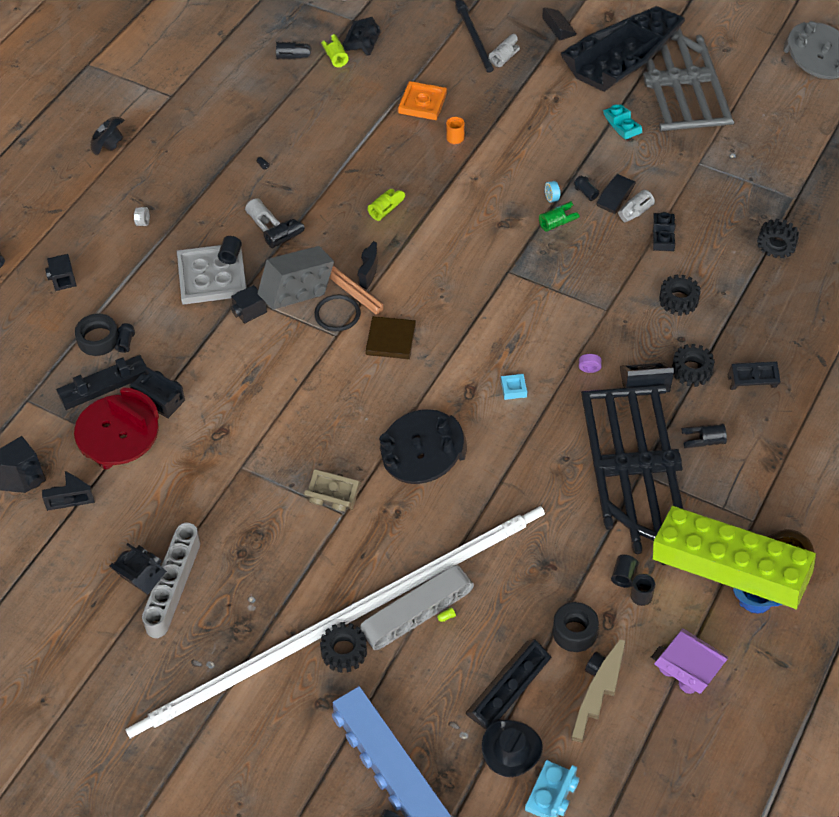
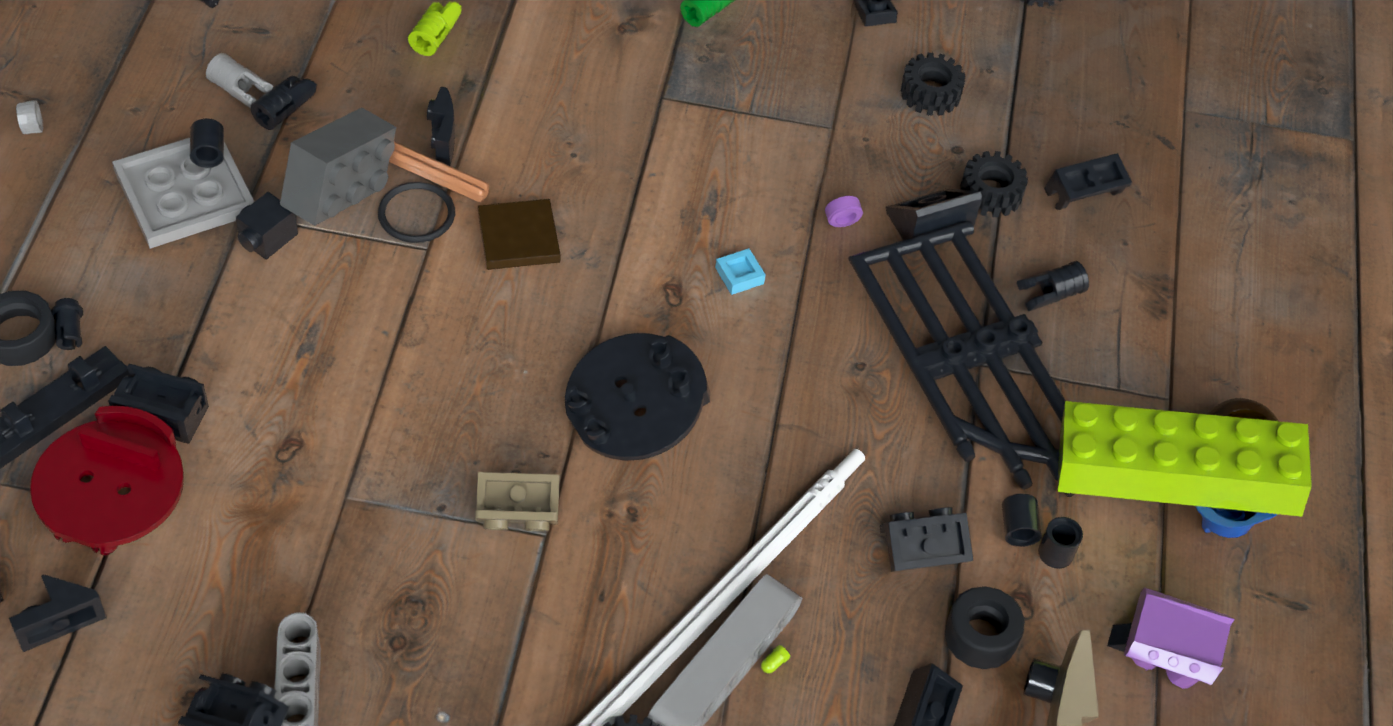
camera: 25 degrees left, 0 degrees up
none -> black bracket [879,507,974,572]

